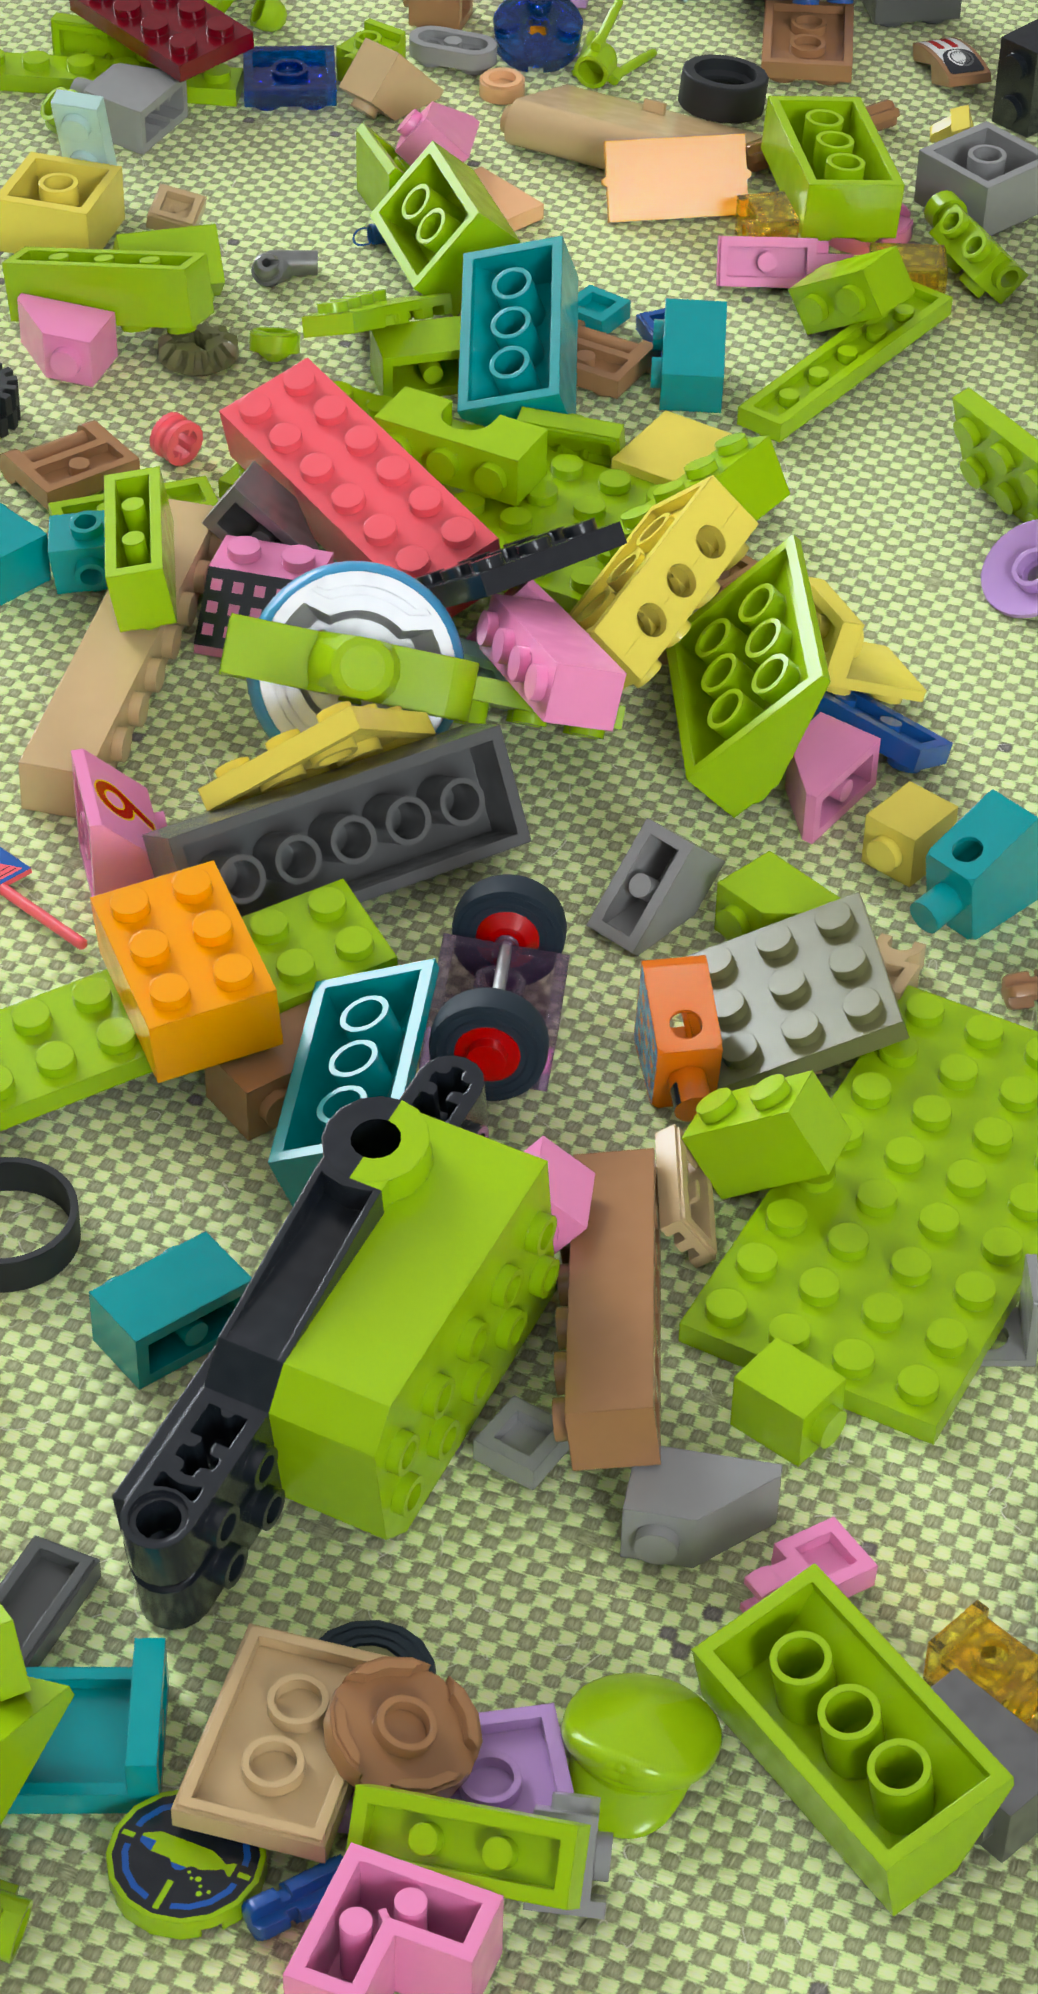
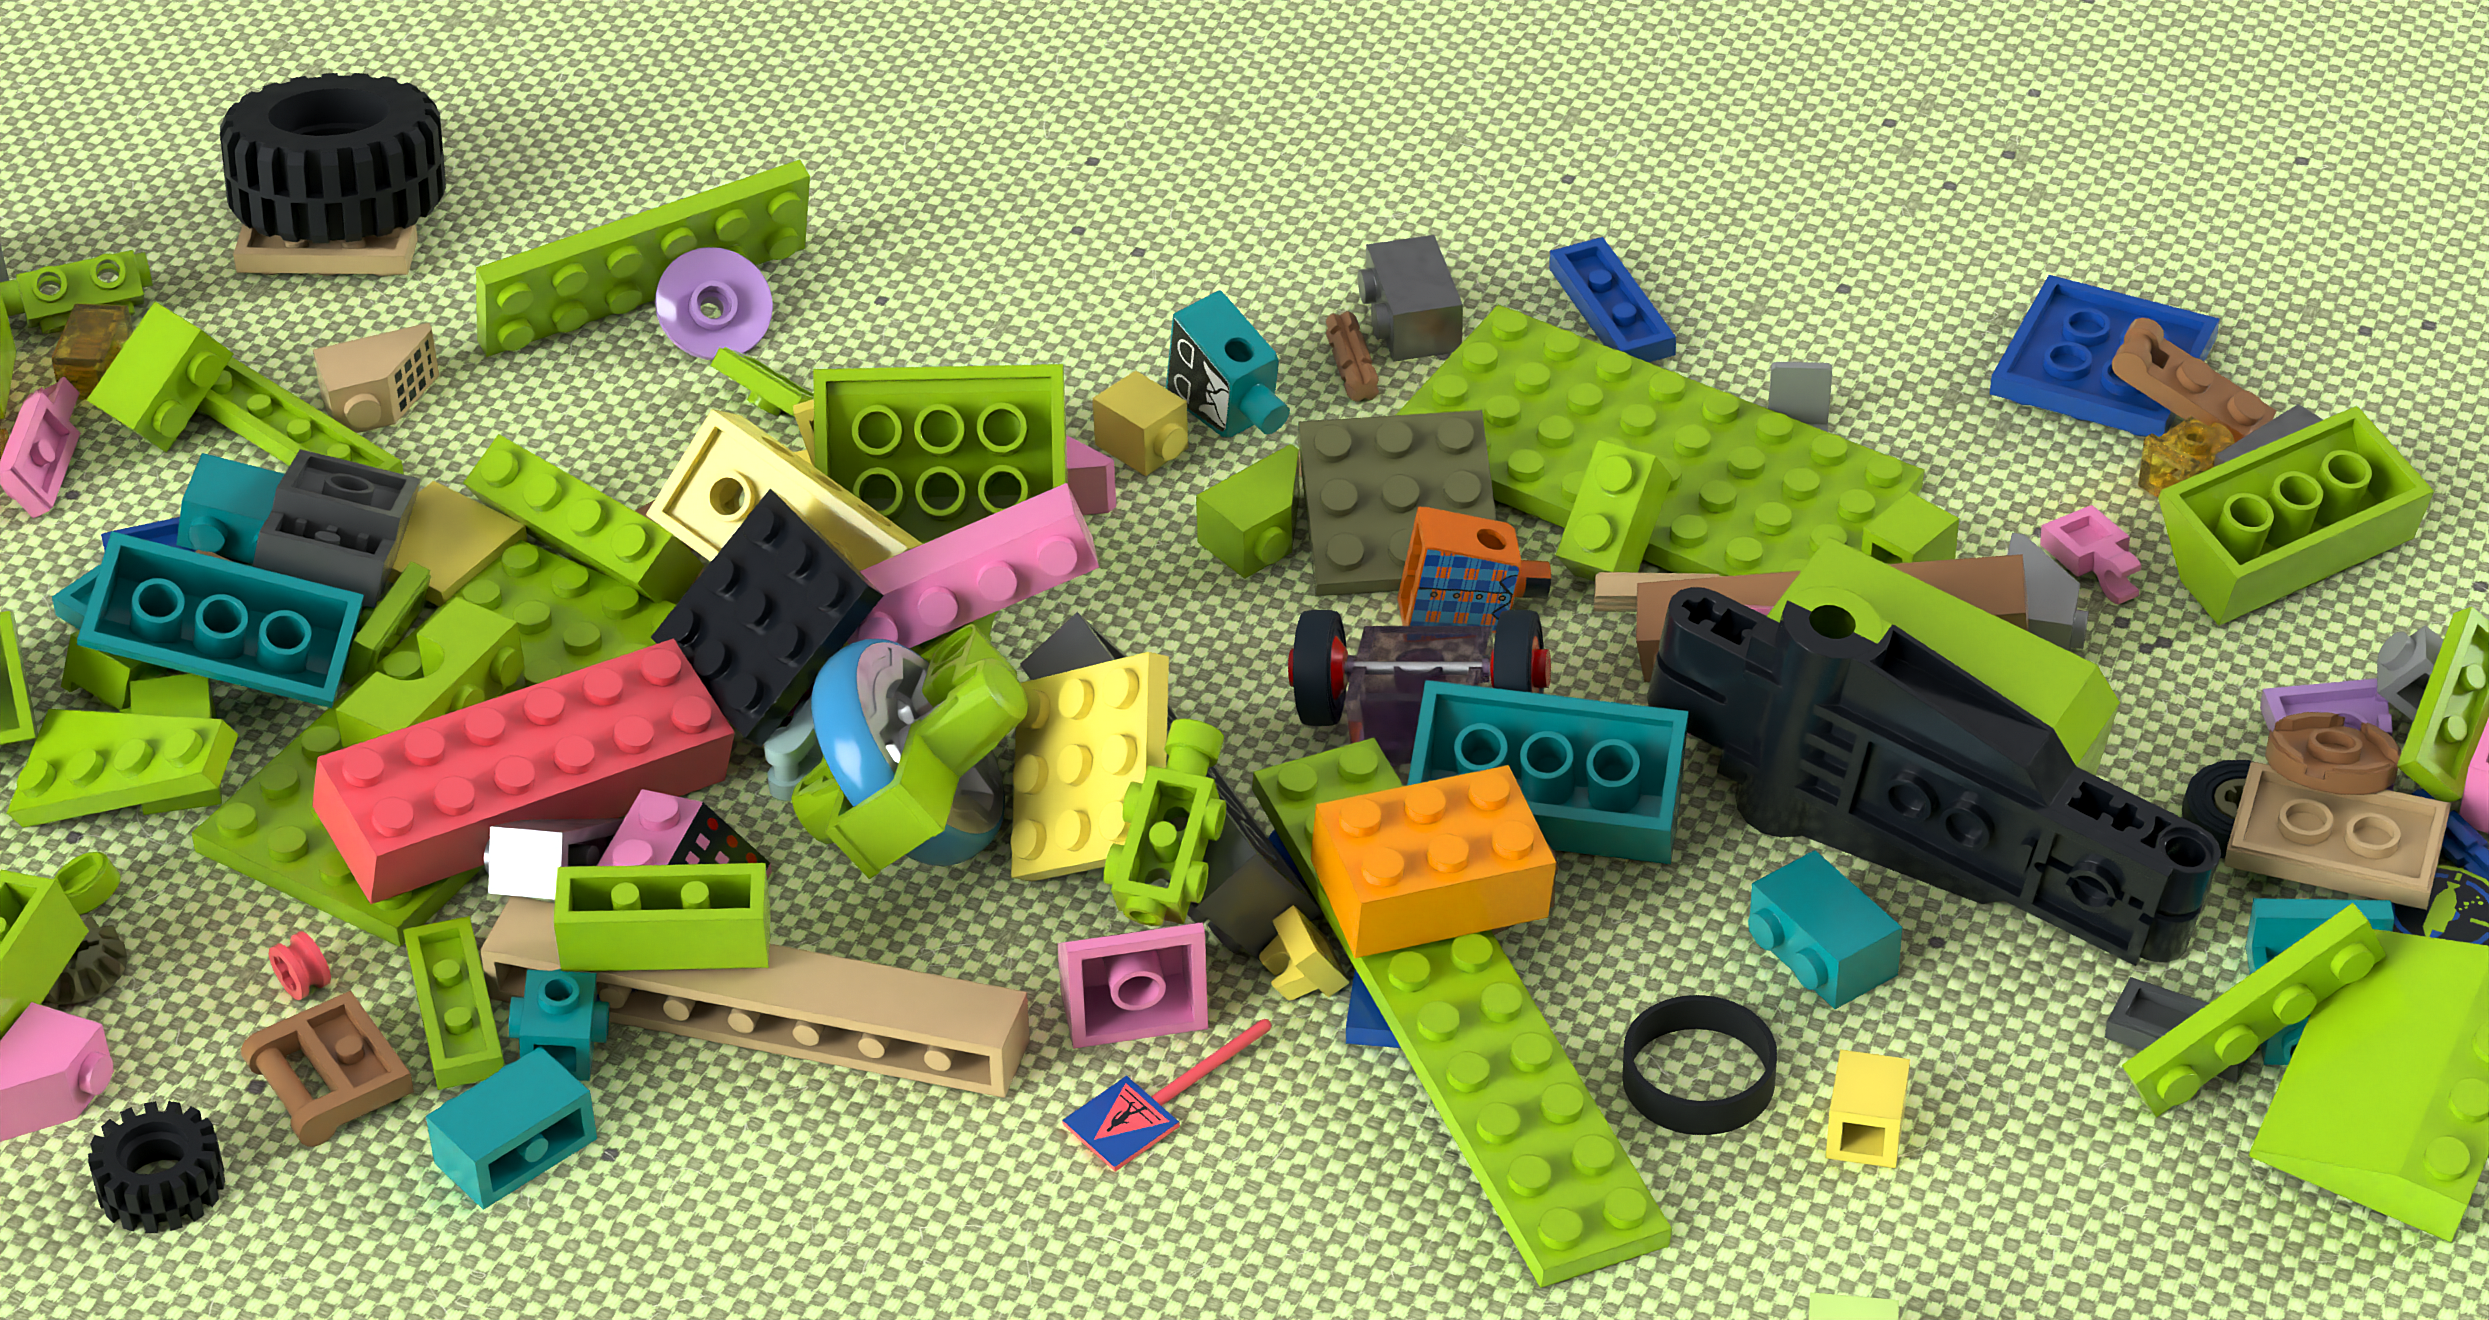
camera: 85 degrees left, 0 degrees up
lime piece [561,1672,722,1839] -> none
light grey slope [586,818,725,956] -> none
none -> dark grey slope [252,449,421,608]
none -> tan slope [313,322,439,433]
none -> lime plate [710,347,814,417]
none -> lime brick [1104,719,1227,926]

